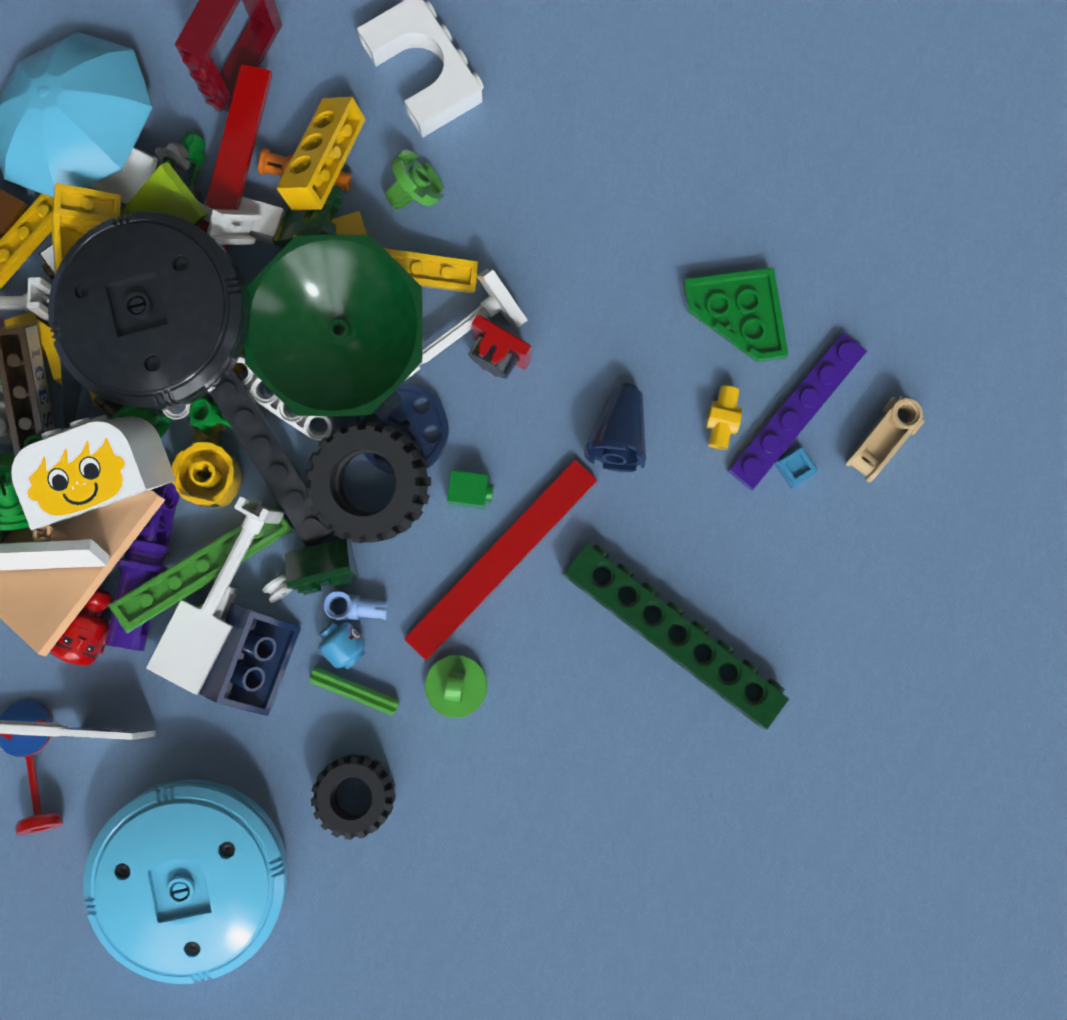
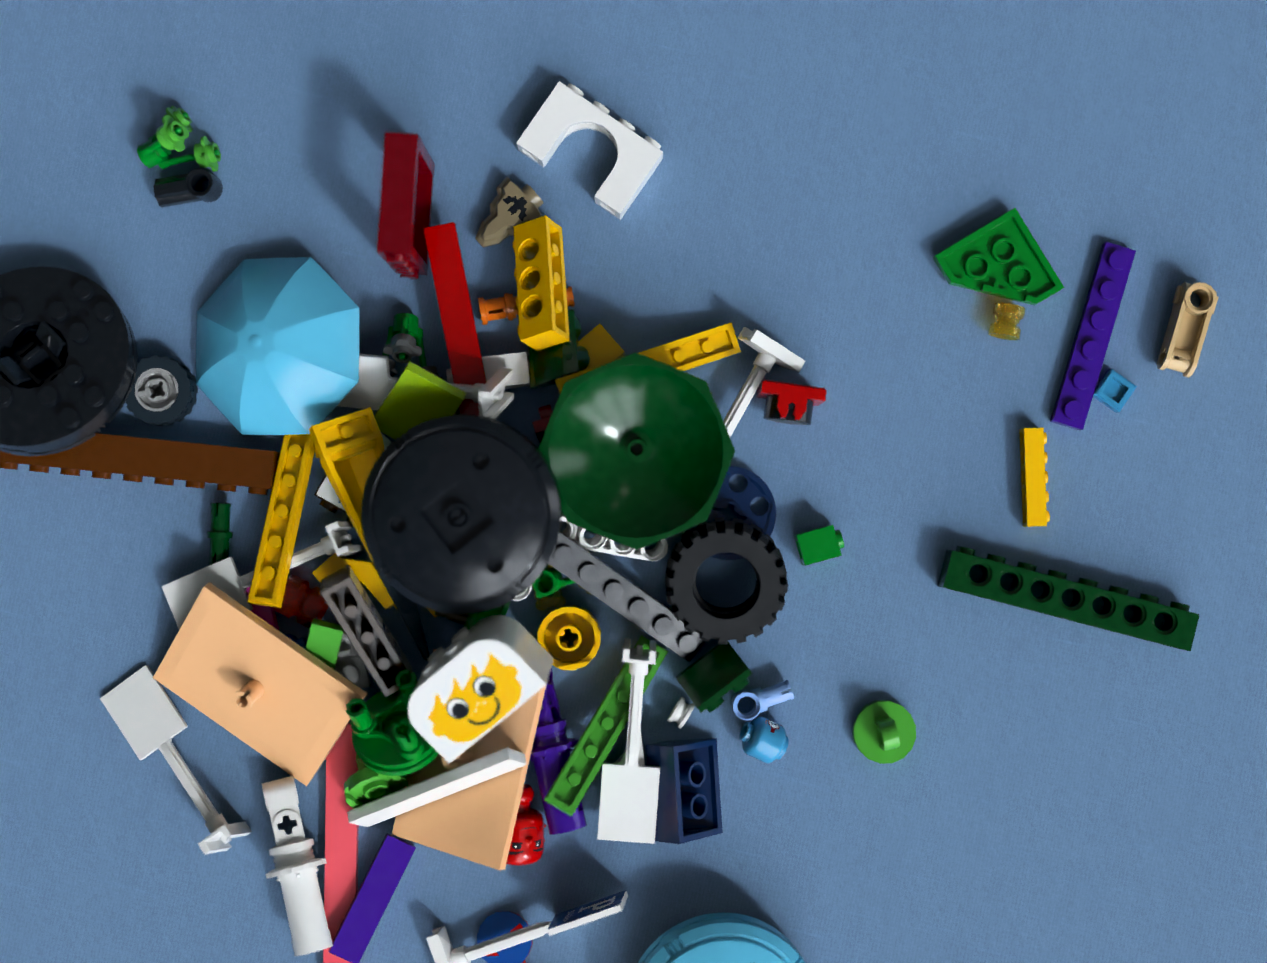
camera: 15 degrees left, 5 degrees up
bright green axle [309,667,400,715] -> none
black tyre [311,754,396,840] -> none
bright green tile [385,150,444,210] -> none
red tile [404,460,597,661] -> none
dark blue cone [584,383,646,472] -> none
yellow axle [706,385,742,450] -> none
none -> dark tan rock [475,177,544,248]
none -> clear yellow wheel [988,302,1026,341]
none -> yellow piece [1019,428,1050,527]

